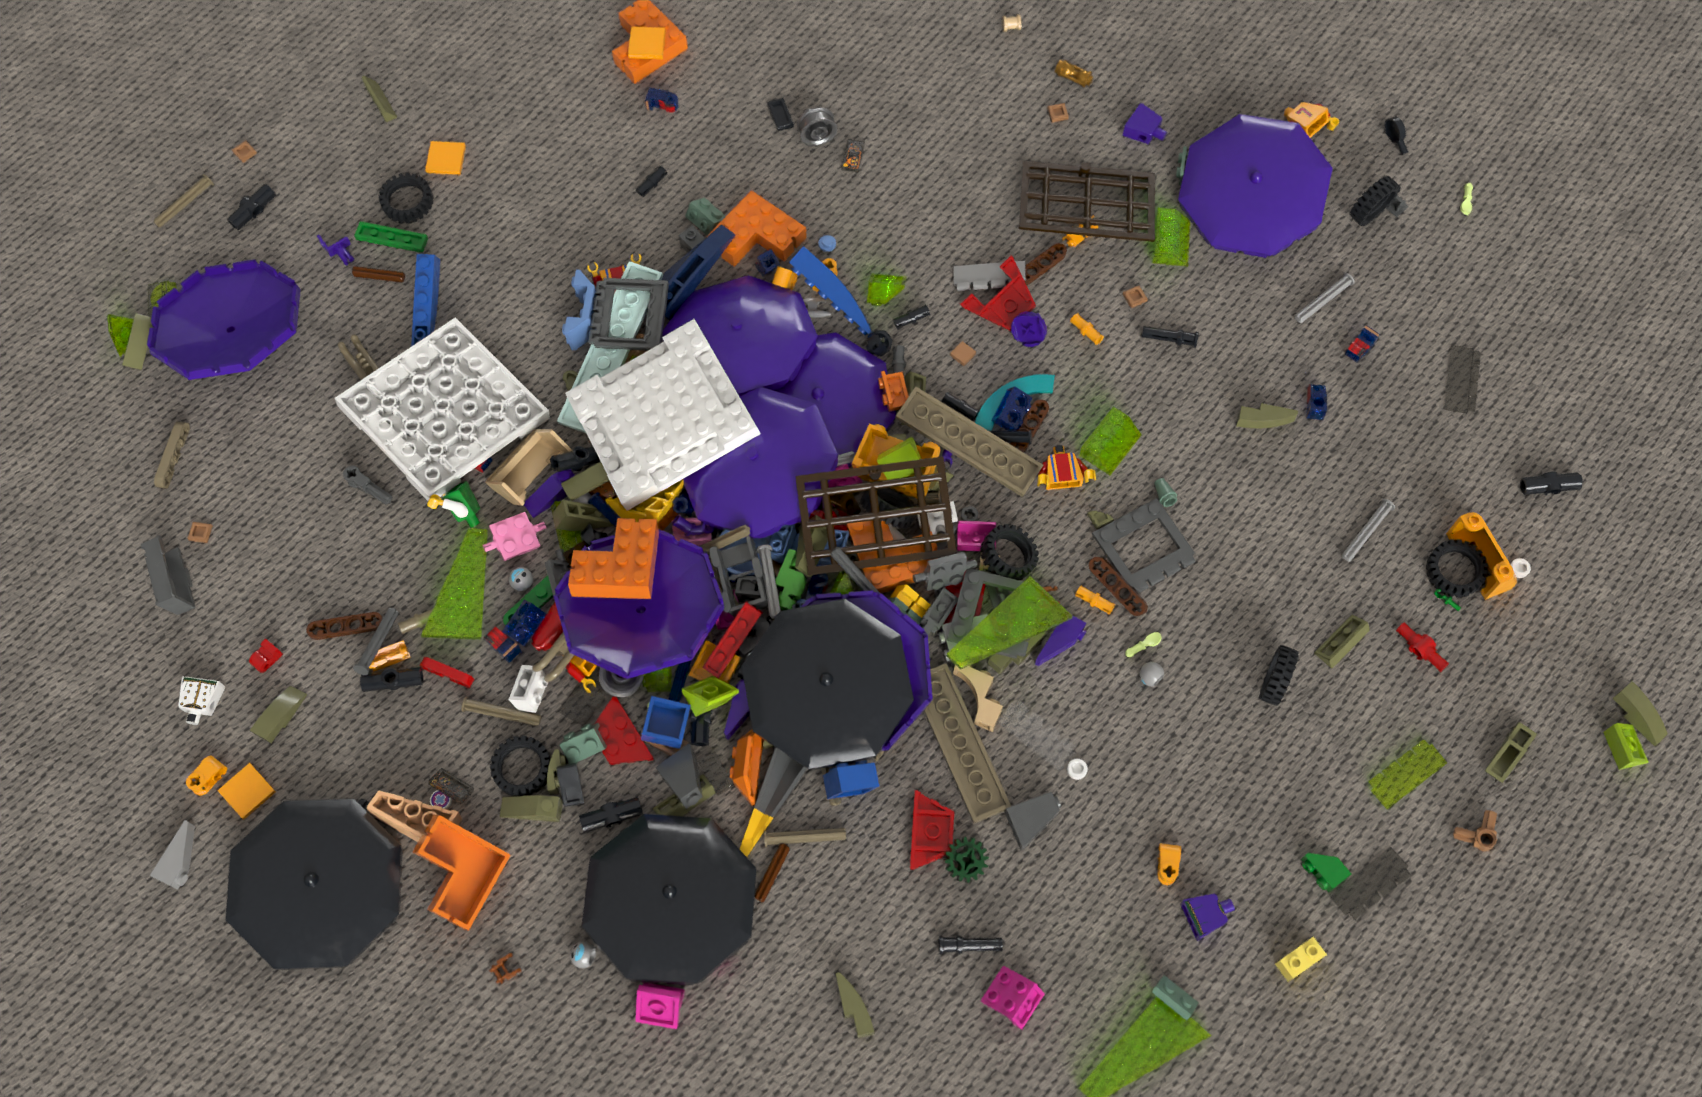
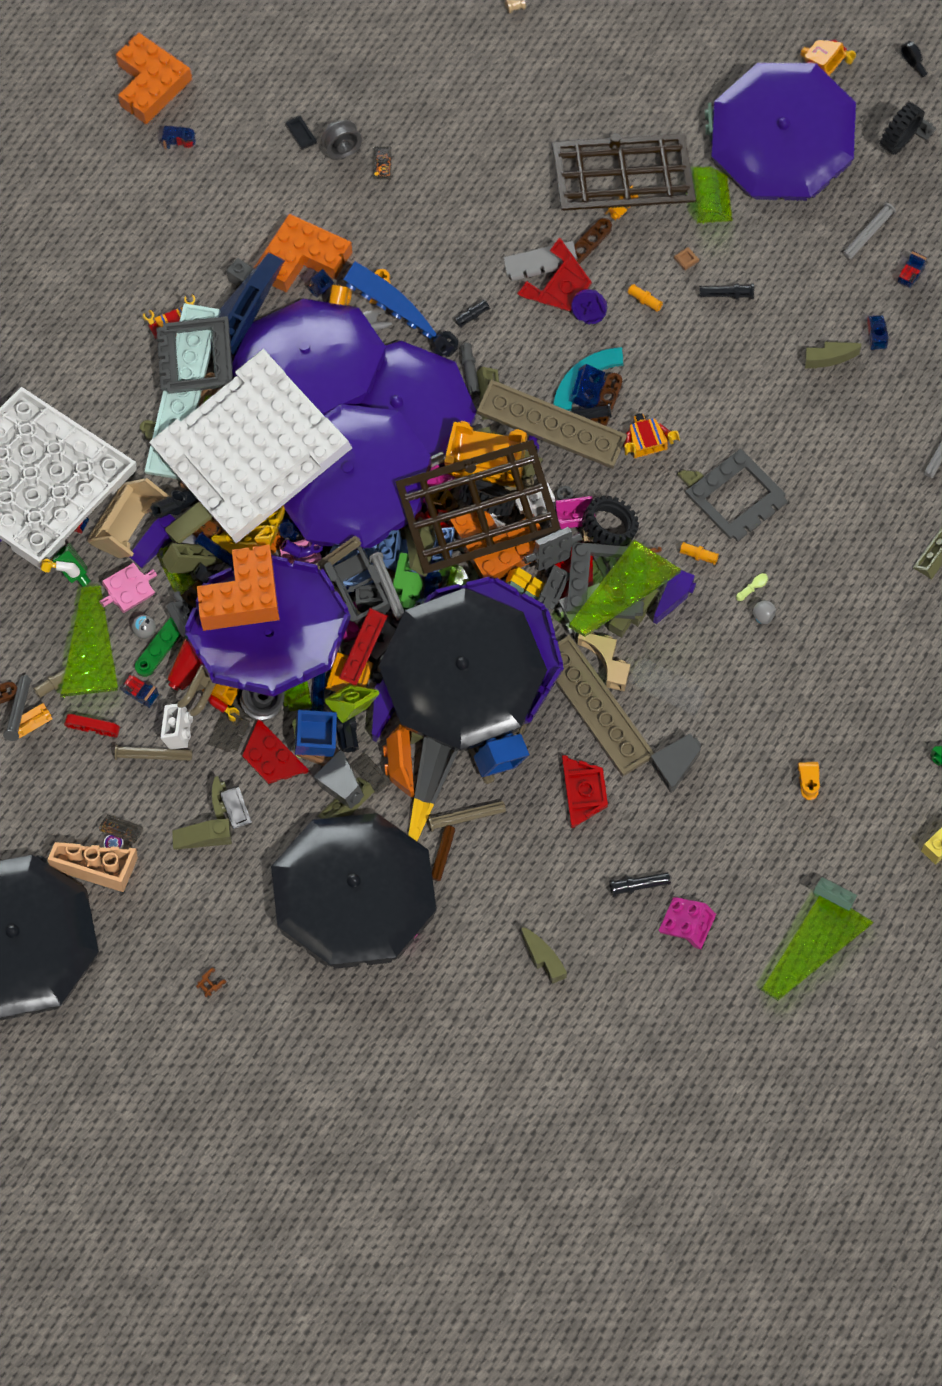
camera: 10 degrees left, 0 degrees up
black piece [360,667,424,692] -> none
orange piece [413,815,511,930] -> none
black tyre [490,735,551,796] -> none
clear blue brick [502,599,547,646] -> none
sand green bracket [559,723,607,764] -> none
medium blue slope [562,269,599,350] -> none
light grey piece [570,941,596,968] -> none
black piece [579,797,643,833] -> none
light orange tile [628,27,666,59] -> none
dark pink bracket [635,983,685,1029] -> none
black pin [636,166,668,198] -> none
sand green bracket [685,198,726,235] -> none
medium blue plate [819,235,836,252] -> none
dark grey axle [831,547,880,593] -> none
clear neon green slope [867,273,907,306] -> none
lime slope [877,437,925,480] -> none
orange bracket [878,371,909,412] -> none
black pin [941,392,979,421] -> none
dark green gear [943,836,989,883] -> none
medium nougat tile [950,341,976,366] -> none
medium nougat tile [1047,103,1069,122] -> none
pearl gold piece [1055,60,1094,88] -> none
white tile [1067,759,1088,780] -> none
clear neon green slope [1079,406,1142,476] -> none
reddish brown beam [1089,557,1148,616] -> none
dark purple torso [1123,103,1167,144] -> none
sand green cone [1154,478,1177,507] -> none
dark purple torso [1180,894,1235,941] -> none
black tyre [1259,645,1299,706] -> none

